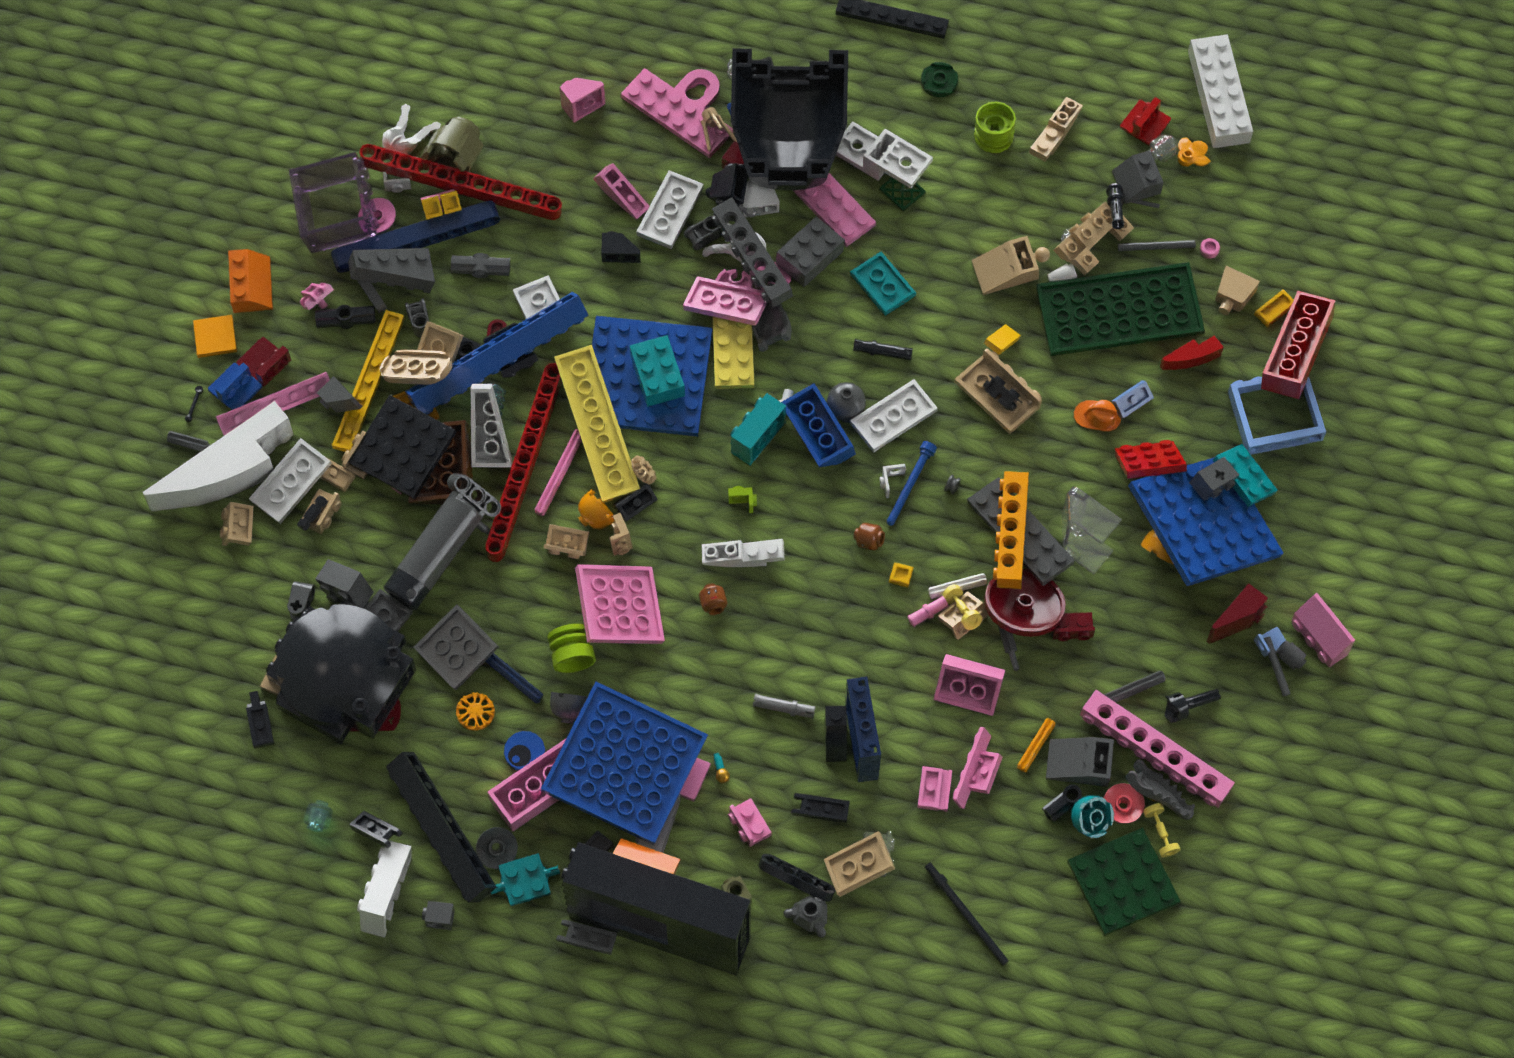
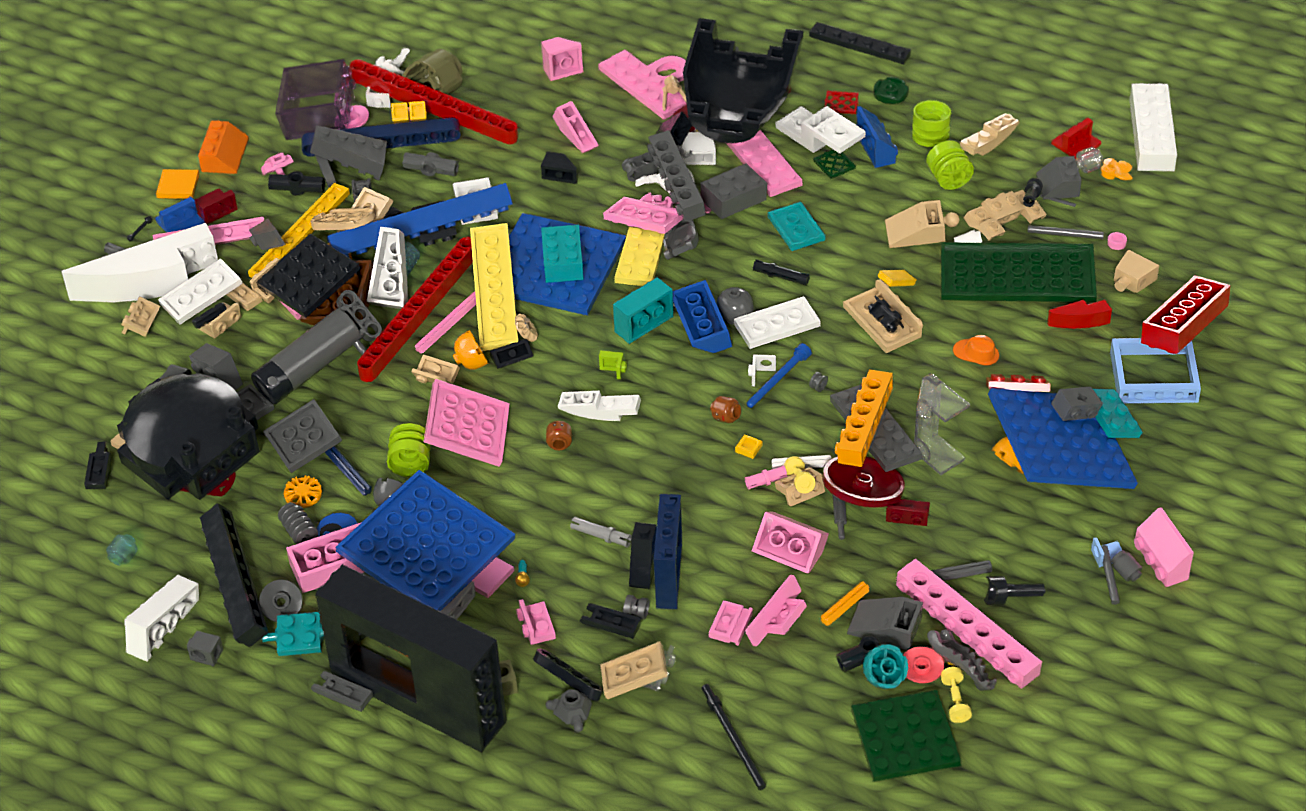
camera: 15 degrees right, 20 degrees down
black hinge [349,811,403,849] -> none
tan bracket [609,513,633,556] -> none
white plate [636,170,704,249] -> none
medium blue plate [1112,380,1154,418] -> none
dark red slope [1206,583,1268,644] -> none
yellow tile [1254,290,1294,328] -> none
none -> dark grey piece [278,502,318,544]
none -> flat silver wheel [623,595,650,620]
none -> red window [824,91,859,114]
none -> blue slope [856,106,898,168]
none -> lime wheel [926,140,974,190]

